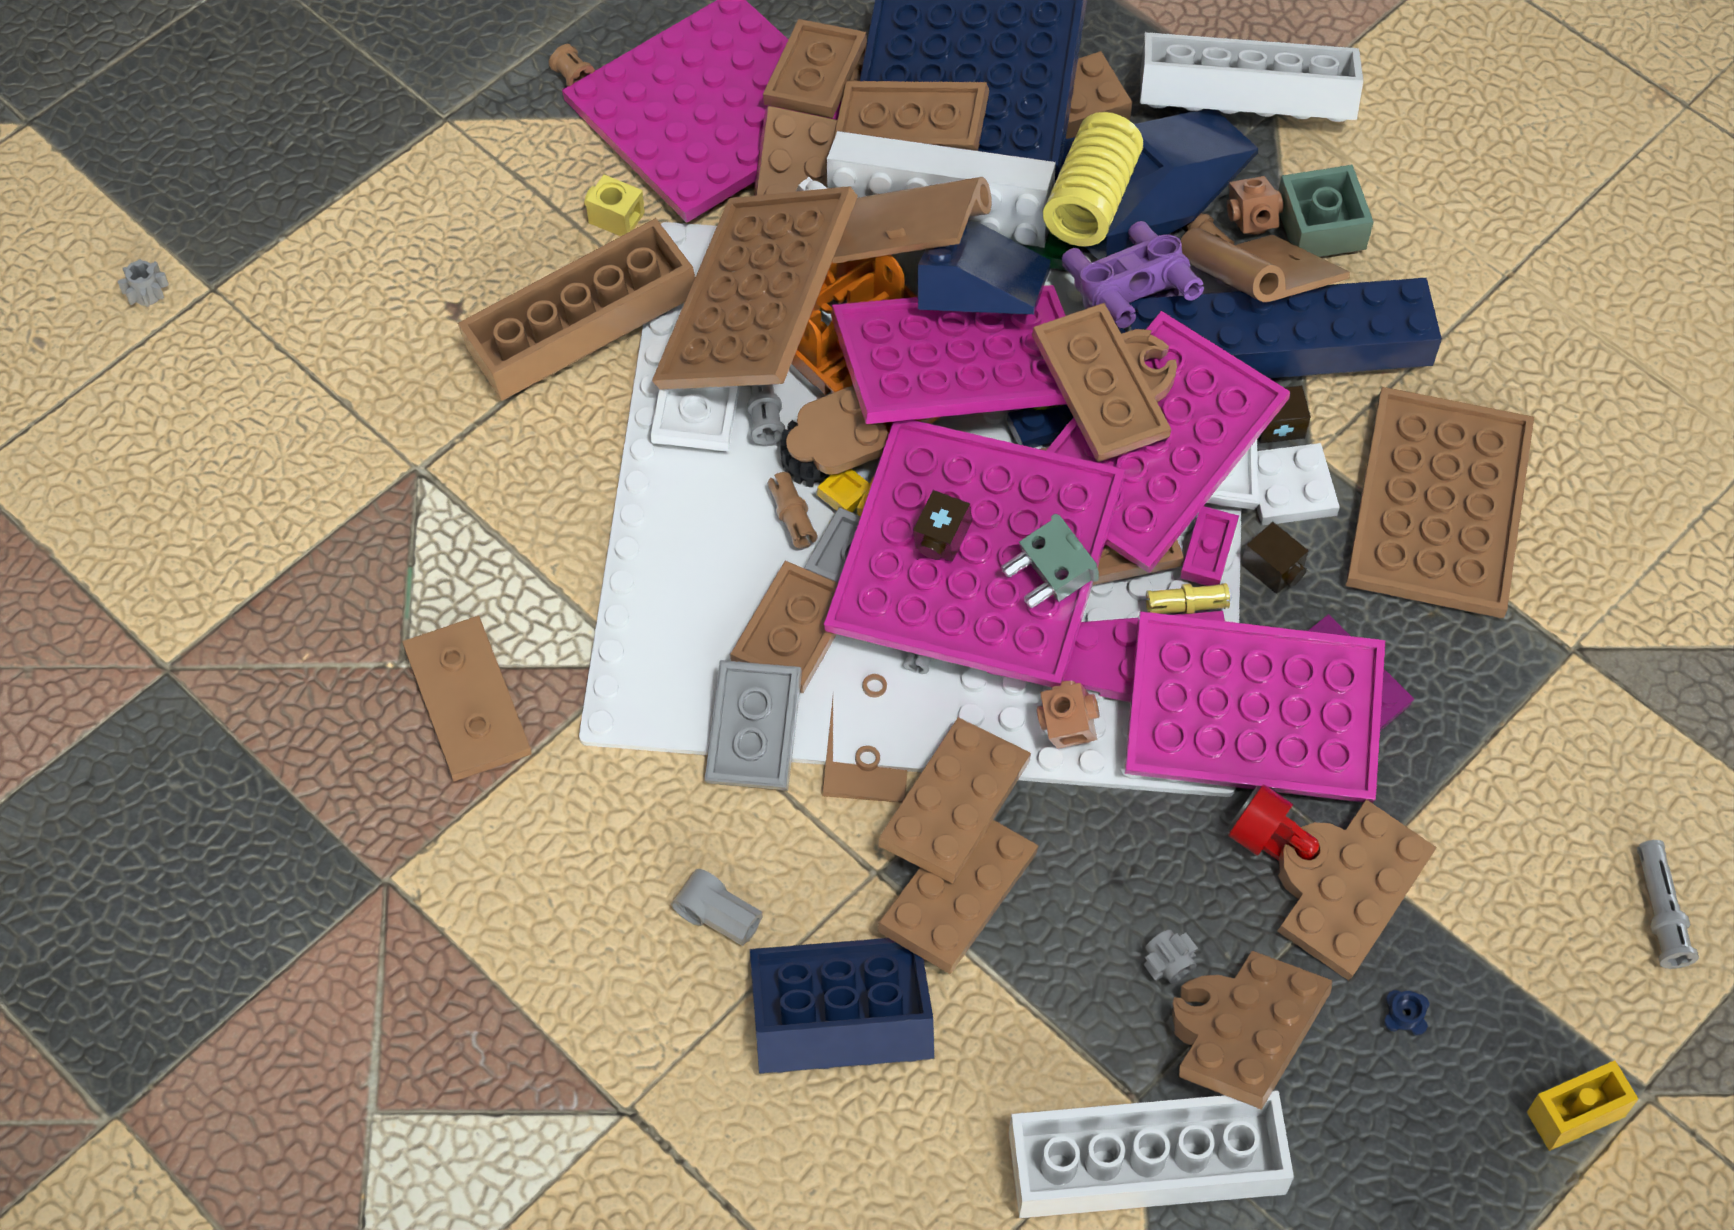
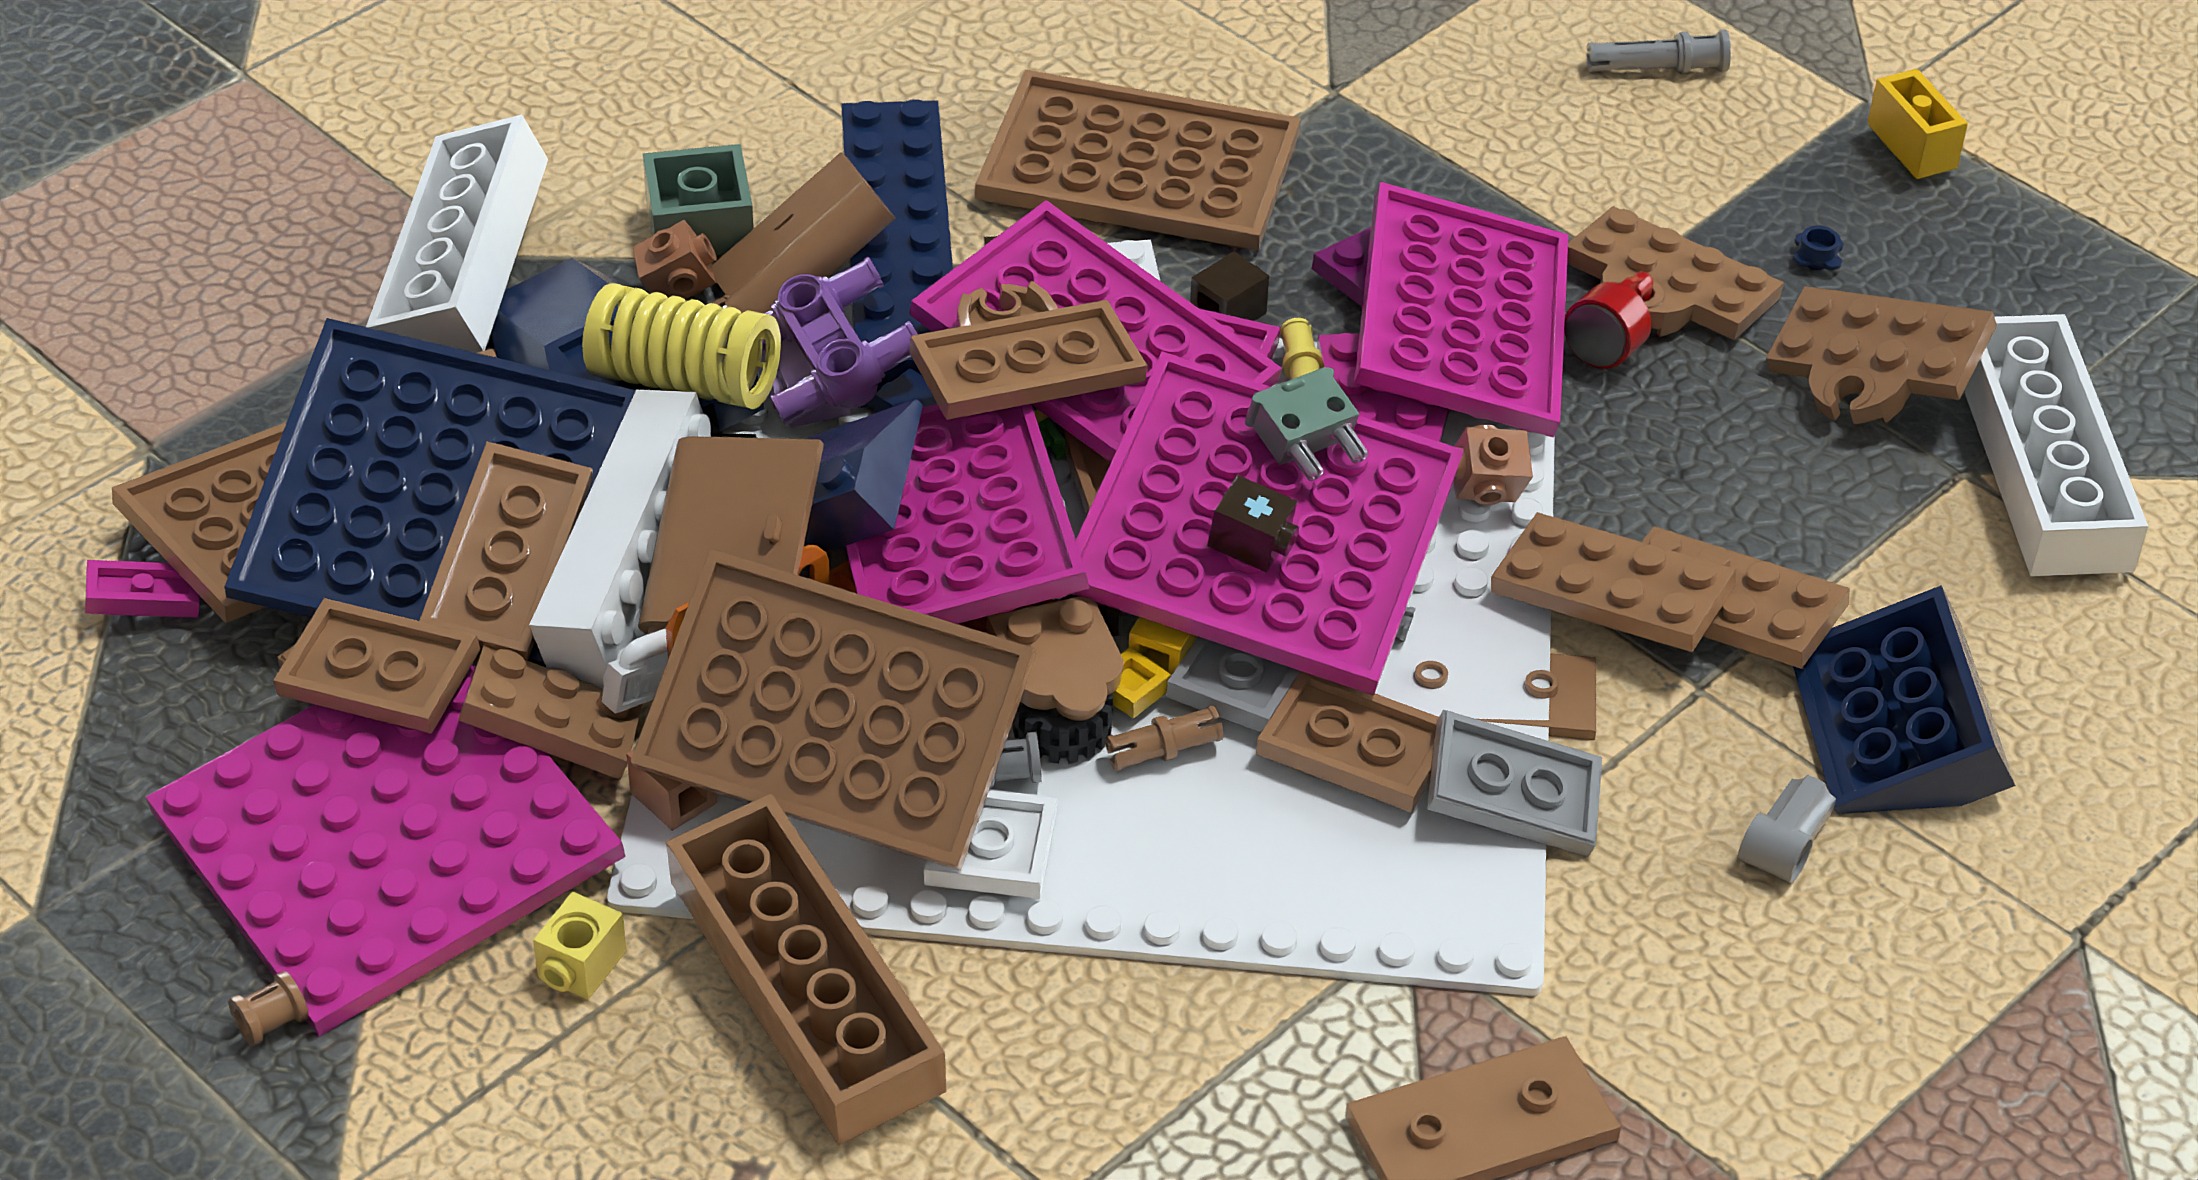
camera: 90 degrees left, 15 degrees down
light grey gear [1144,930,1198,984] -> none

